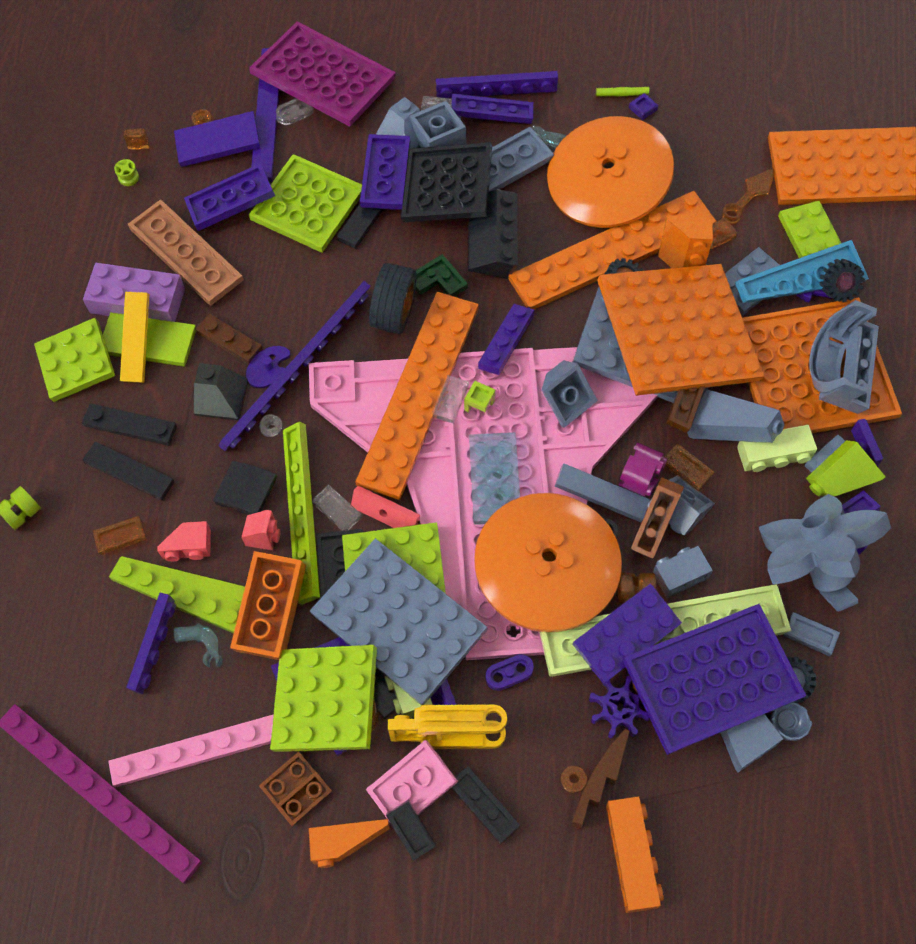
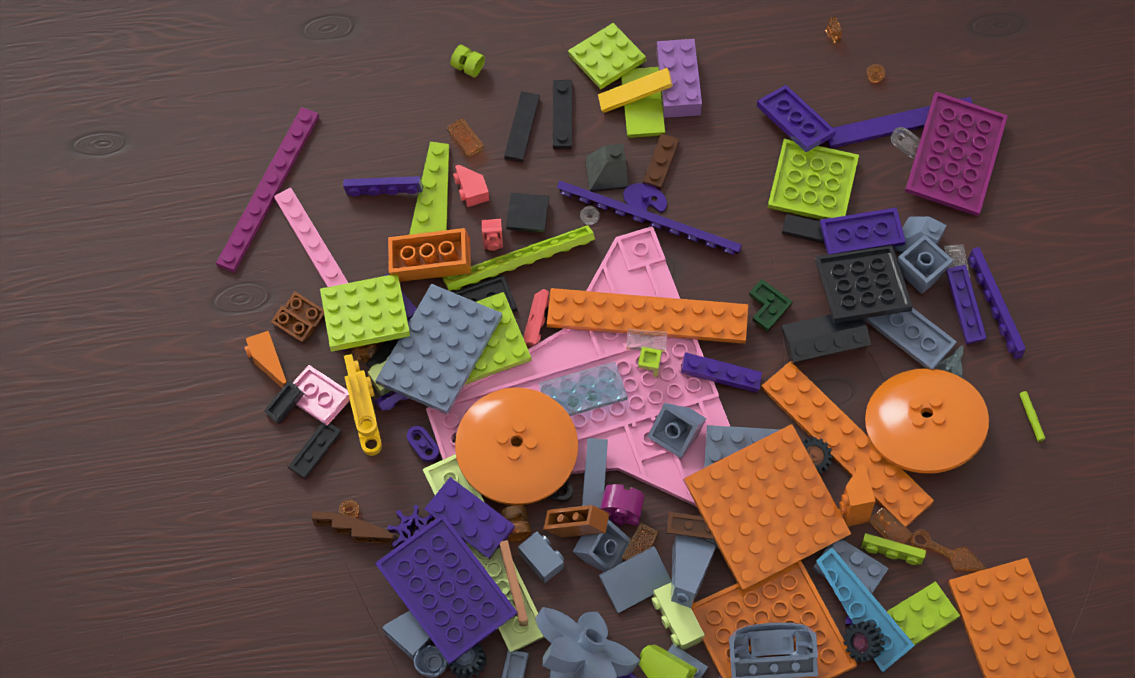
camera: 75 degrees right, 0 degrees up
lime wheel [114,159,139,186] -> none
nougat plate [128,199,244,306] -> none
dark purple tile [174,111,261,167] -> none
clear light blue piece [174,623,223,668] -> none
clear plate [312,484,362,531] -> none
black wheel [369,263,417,334] -> none
orange brick [606,797,664,913] -> none
dark purple tile [629,93,658,120] -> none
none -> nougat tile [500,540,528,626]
none -> sand blue tile [599,546,671,613]
none -> lime plate [861,533,926,565]

